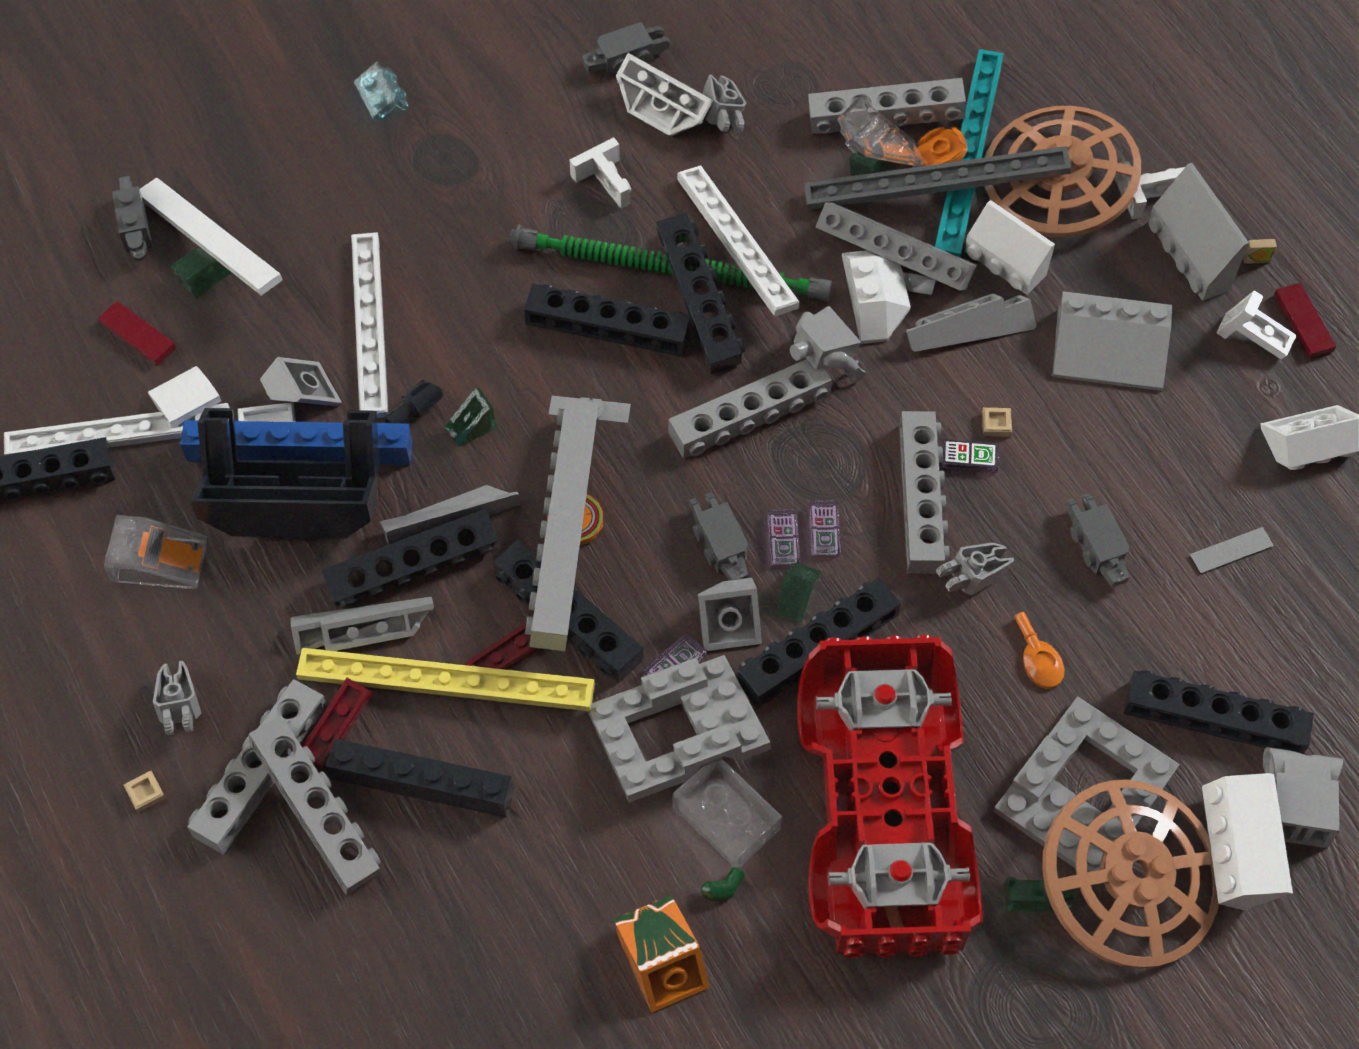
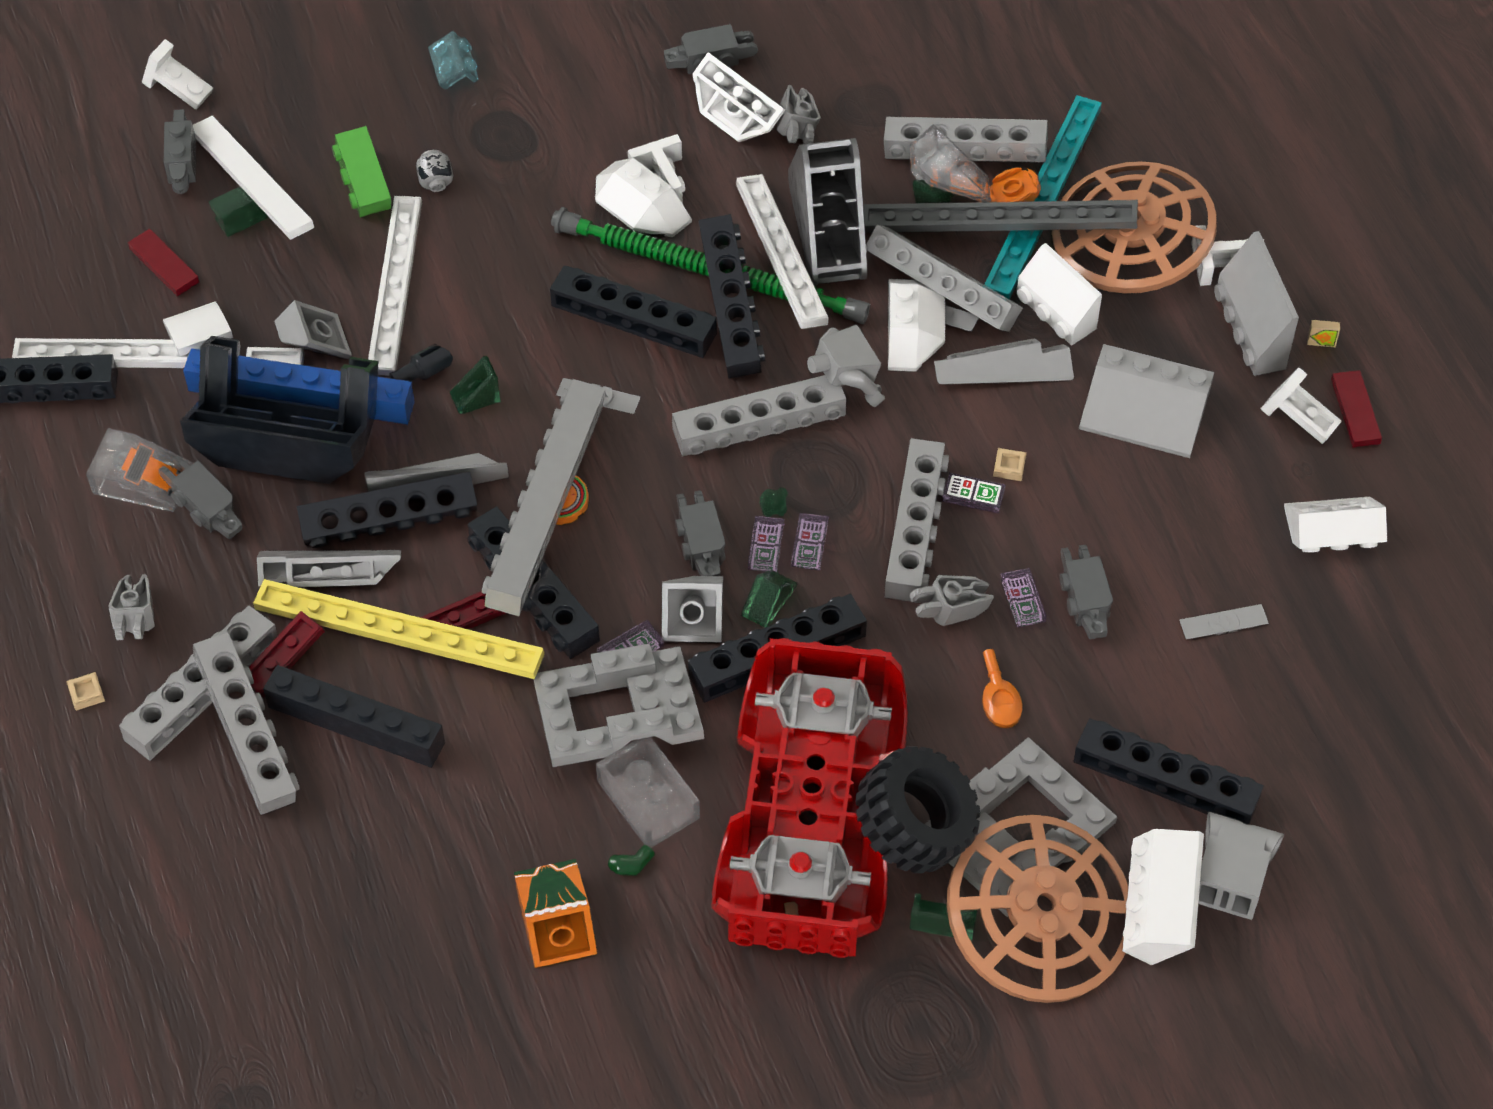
camera: 10 degrees right, 5 degrees down
none -> white bracket [142,39,213,110]
none -> dark grey hinge [158,455,242,539]
none -> bright green wedge [332,126,391,217]
none -> light grey head [416,150,453,192]
none -> white wedge [595,158,692,237]
none -> clear green plate [760,487,788,517]
none -> flat silver brick [788,138,867,286]
none -> black tyre [856,746,980,873]
none -> clear purple tile [1001,568,1047,628]

